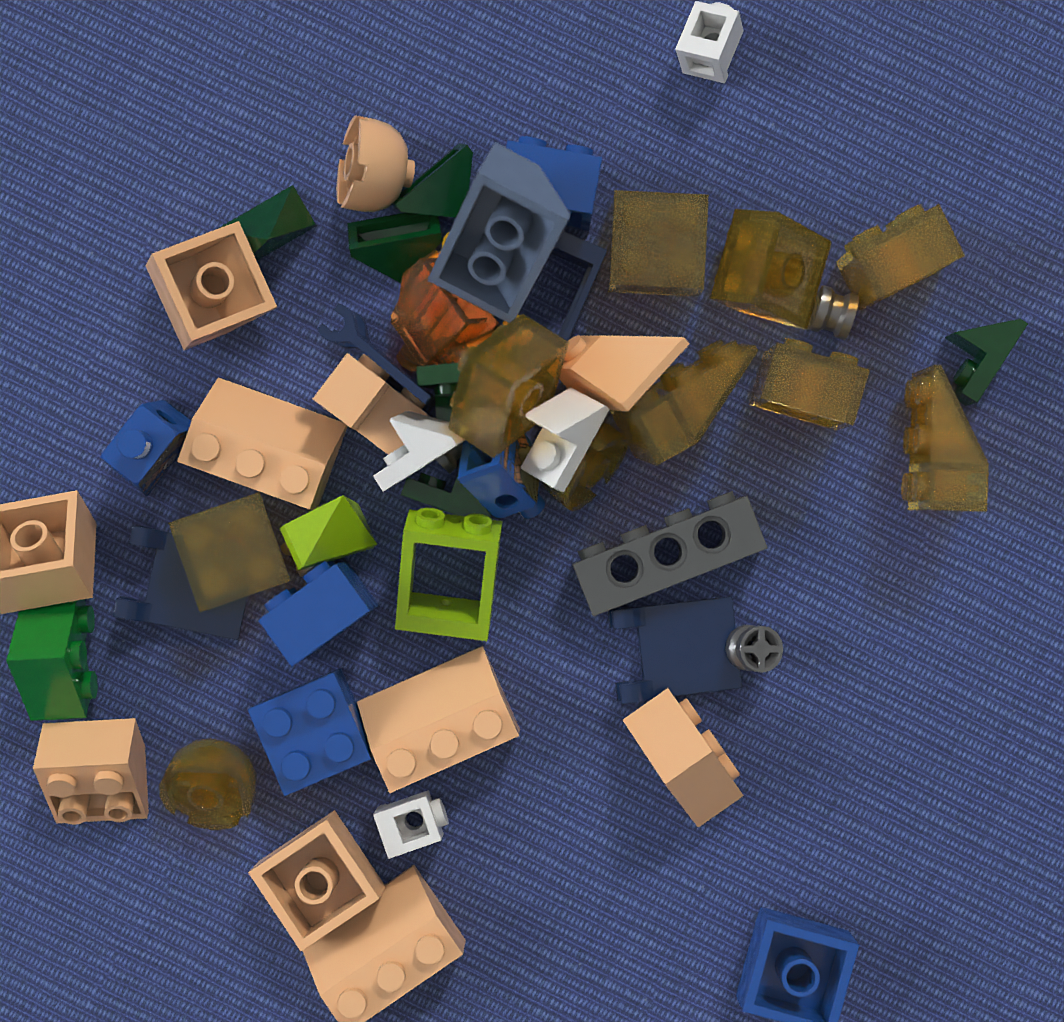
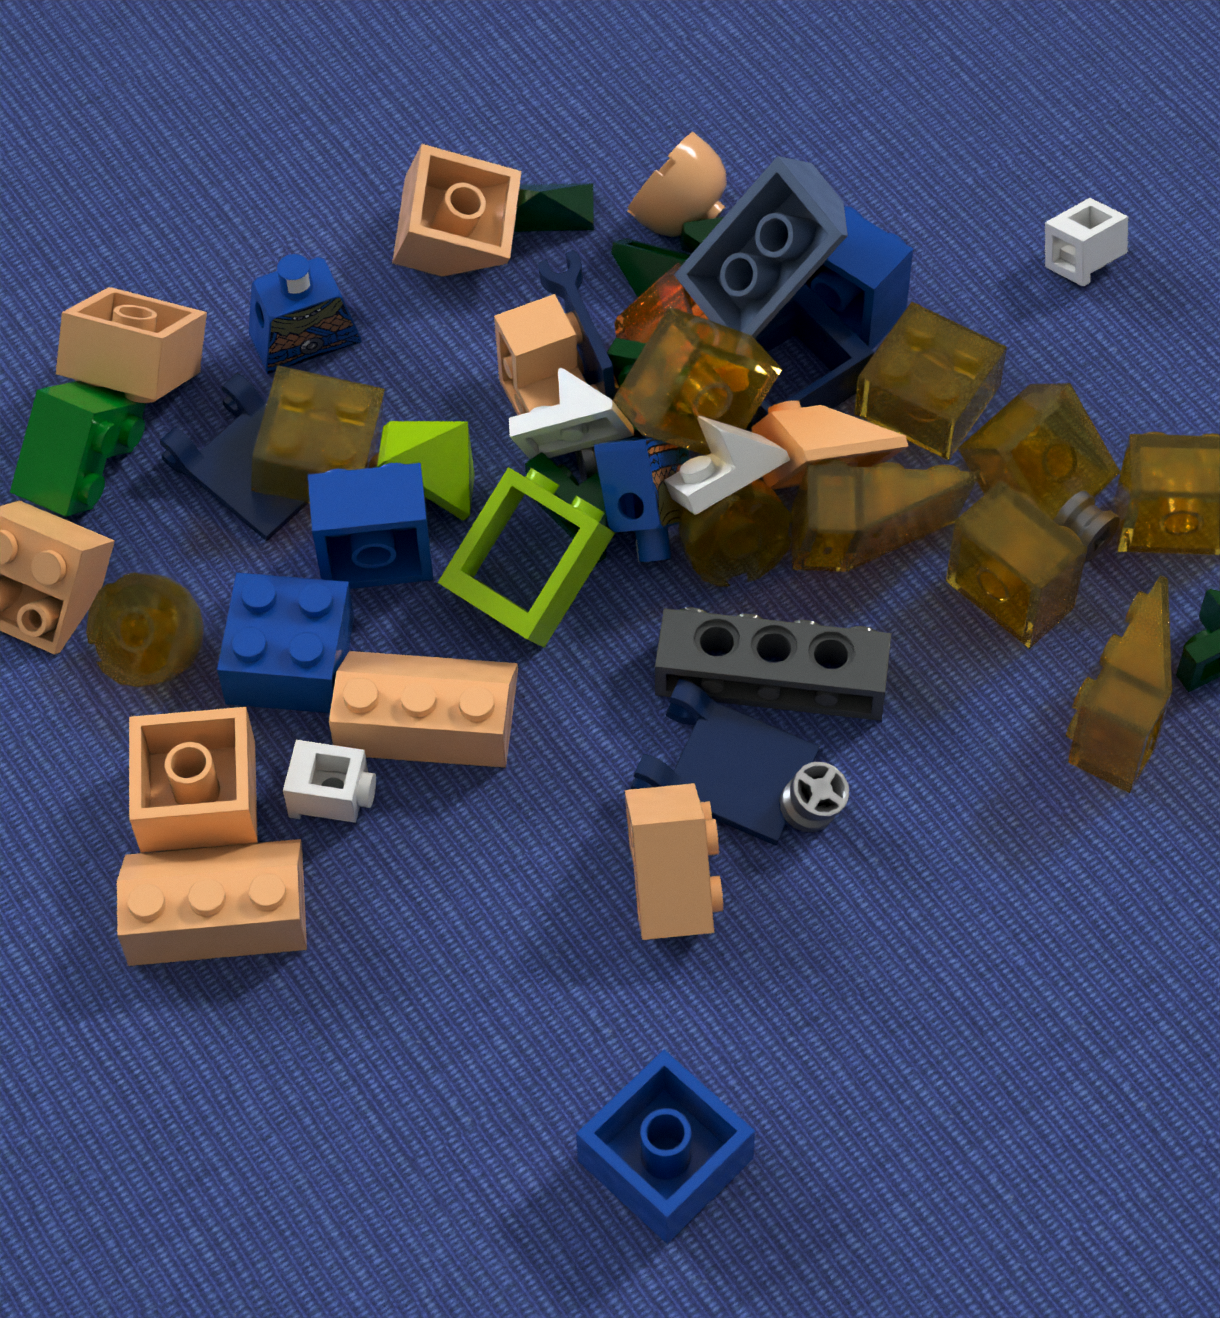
camera: 35 degrees right, 30 degrees down
light nougat slope [177,377,348,510] -> none

